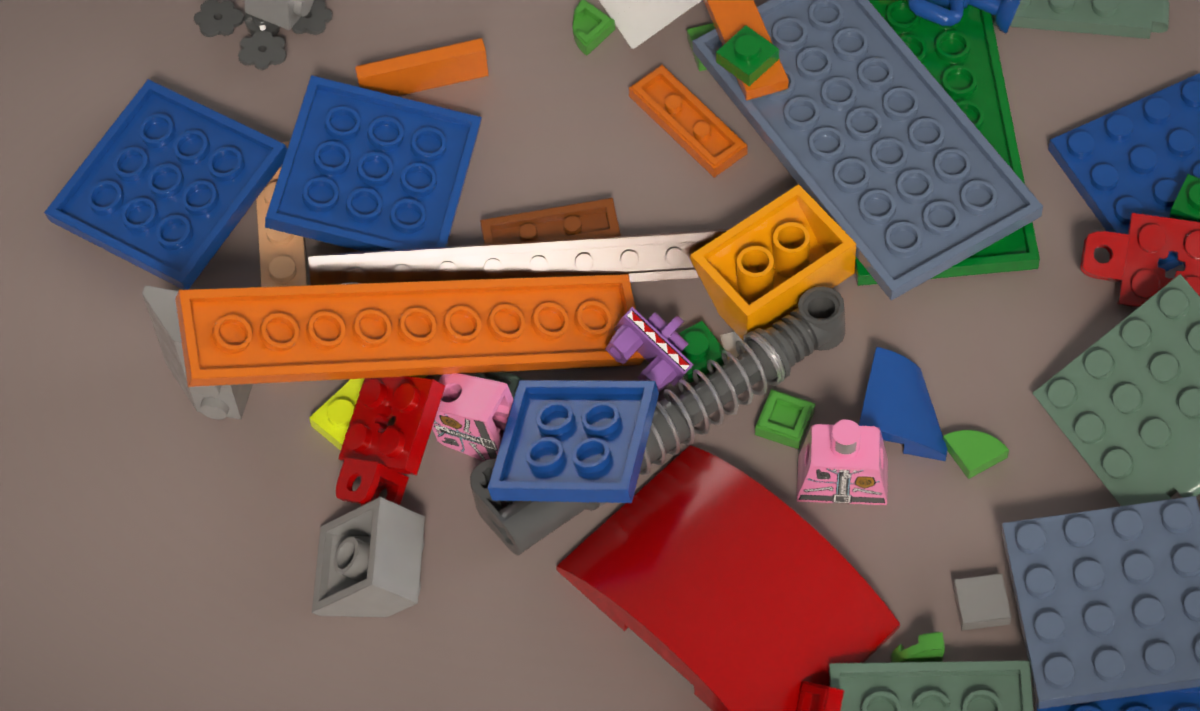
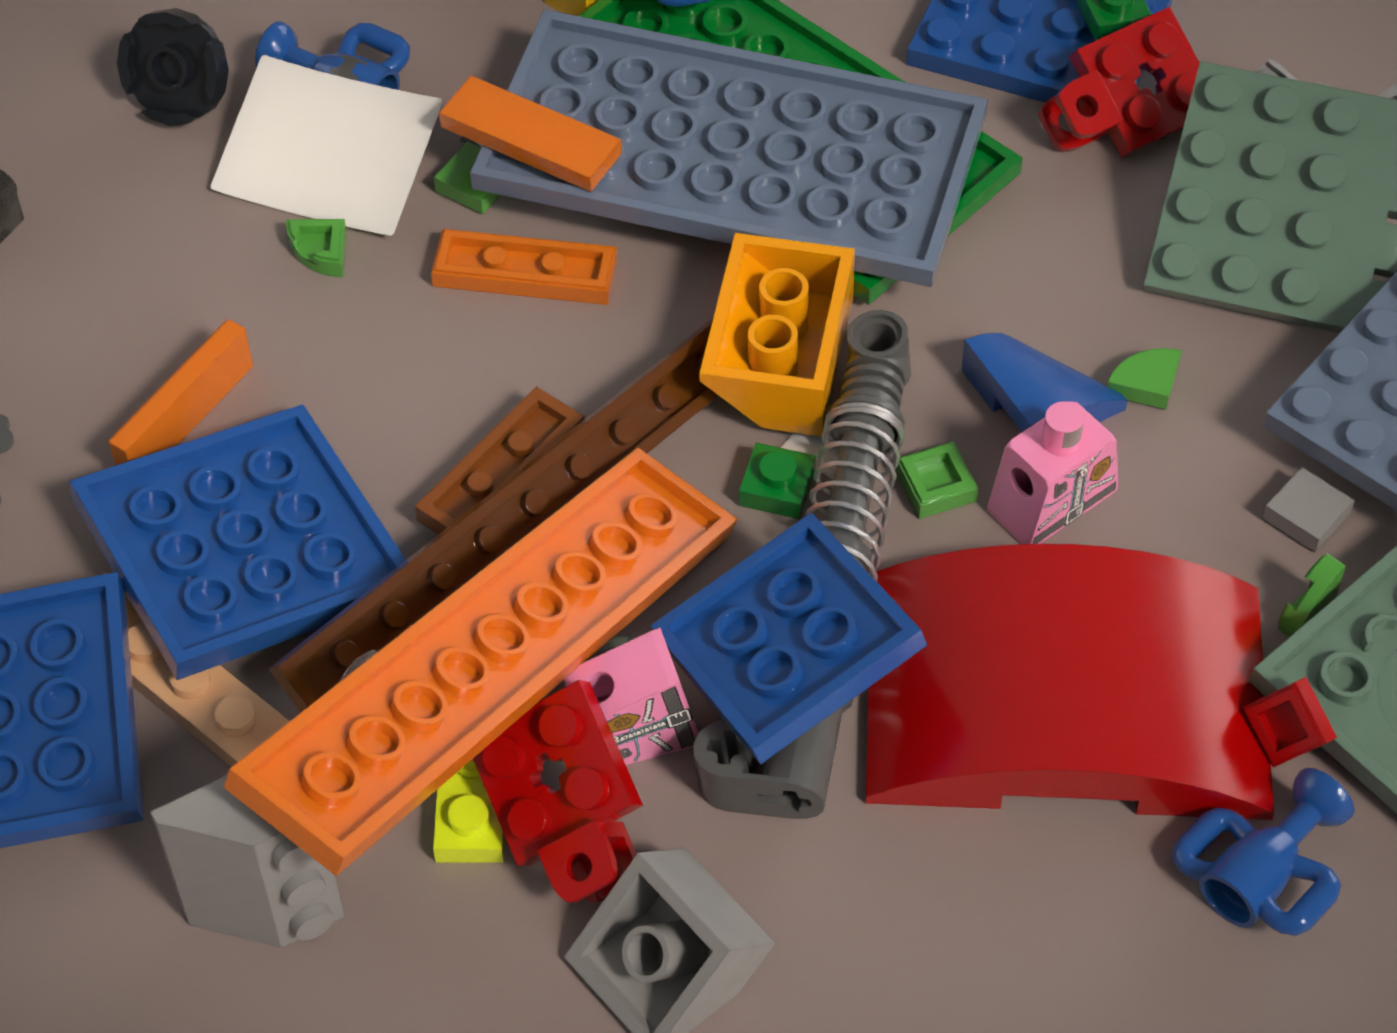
camera: 45 degrees left, 5 degrees down
medium lavender hips [605,307,693,391] -> none
green plate [716,25,779,86] -> none

